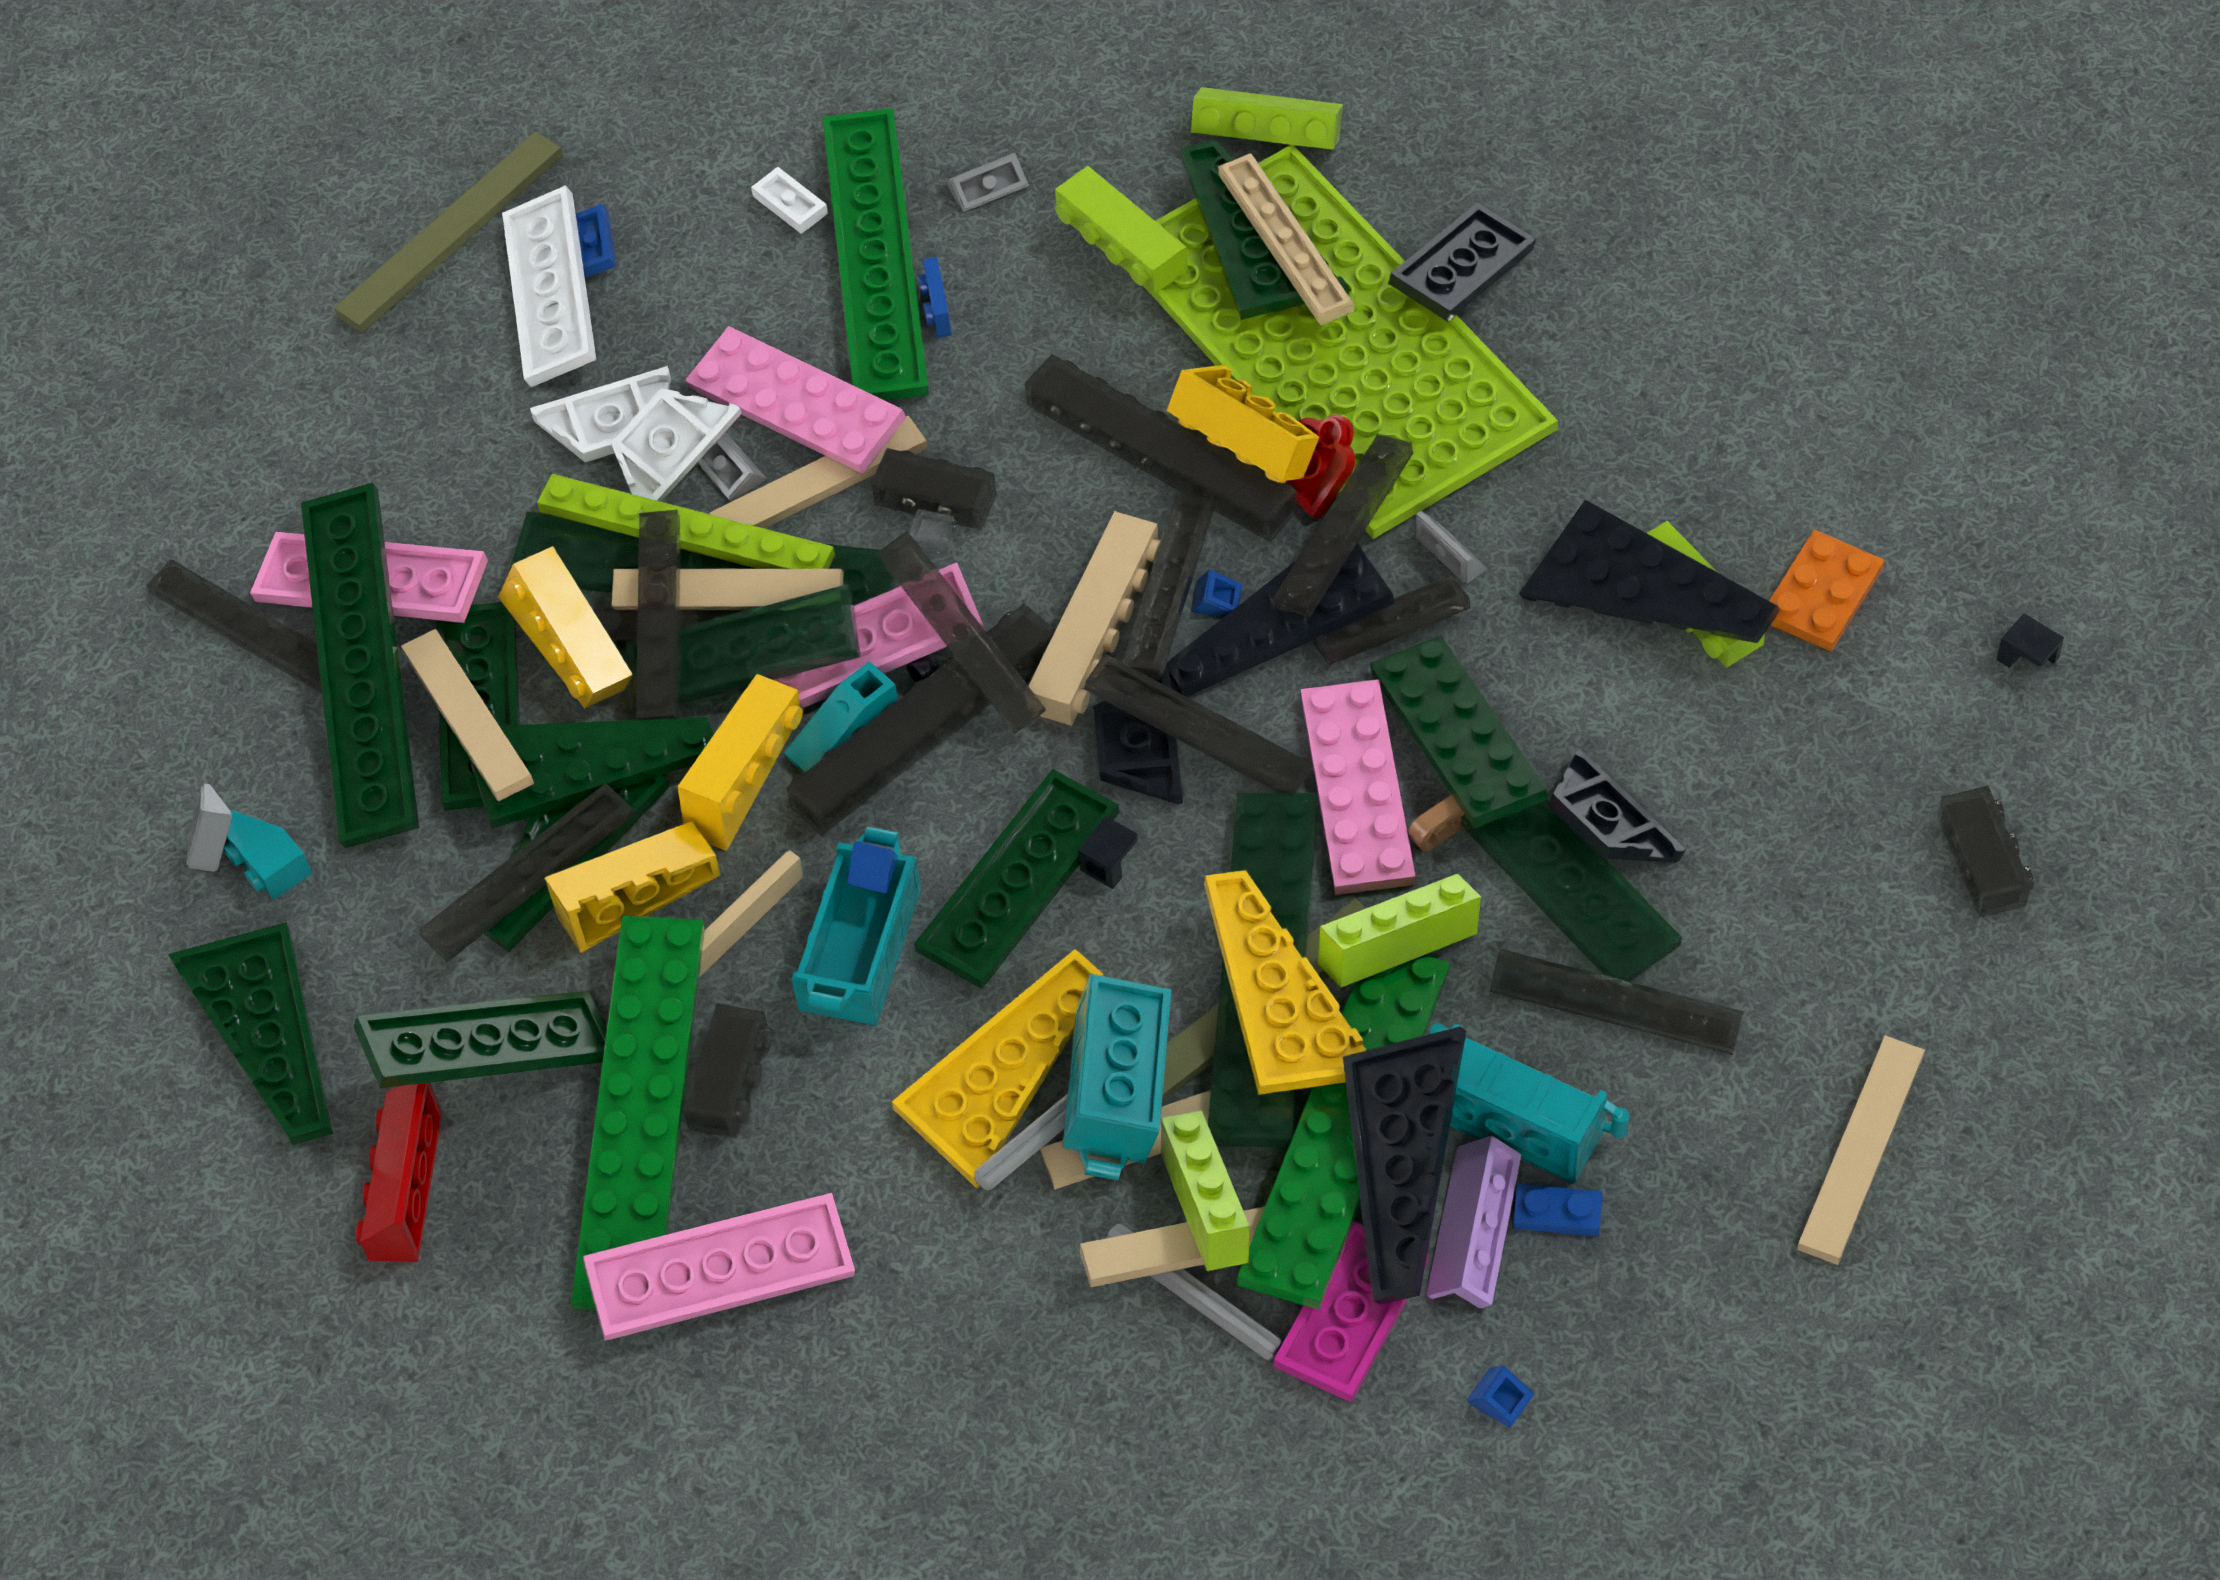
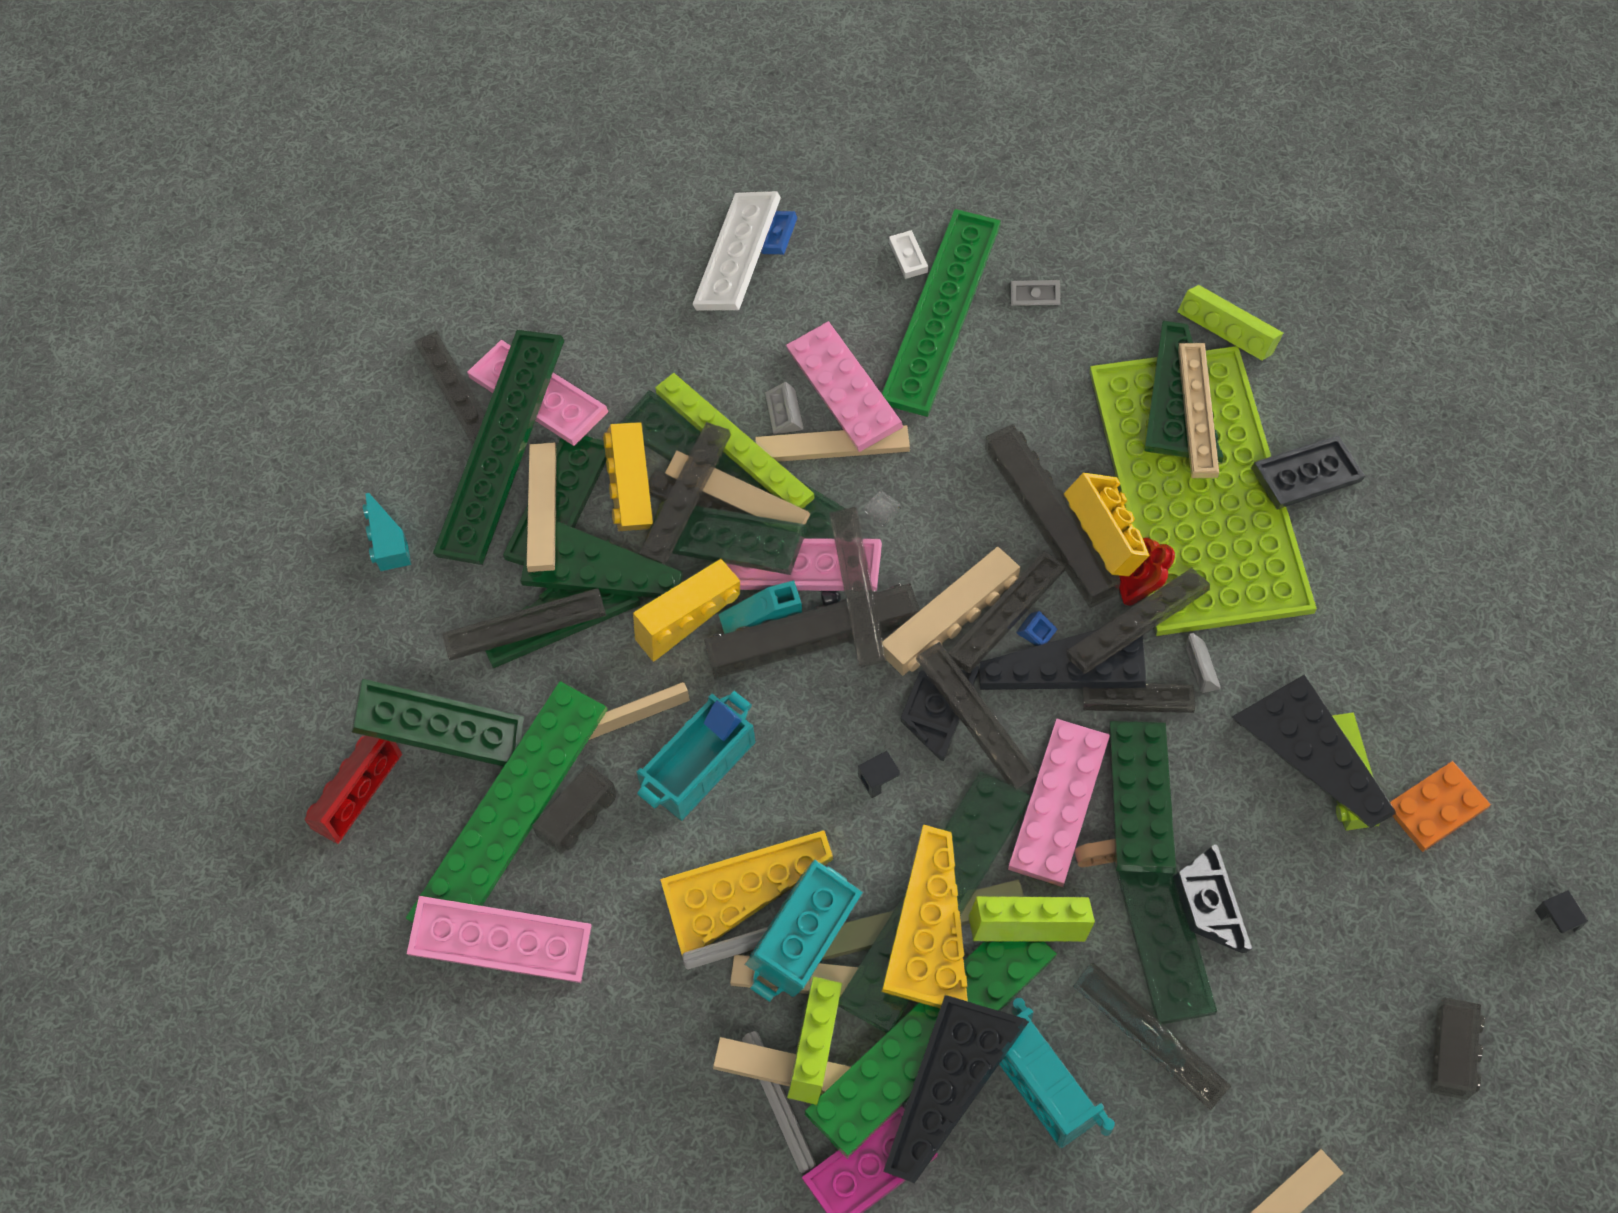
camera: 25 degrees right, 5 degrees up
dark green wing [168,922,333,1145] -> none
light grey slope [186,784,232,872] -> none
olive tile [334,131,563,333] -> none
white wing [530,366,671,462] -> none
yellow wedge [545,821,721,953] -> none
white wing [611,388,742,502] -> none
clear smoke brick [871,448,997,531] -> none
dark green plate [914,769,1119,989] -> none
blue plate [918,257,951,338] -> none
lime brick [1055,166,1188,294] -> none
lavender panel [1426,1135,1522,1308] -> none
blue plate [1513,1184,1603,1236] -> none

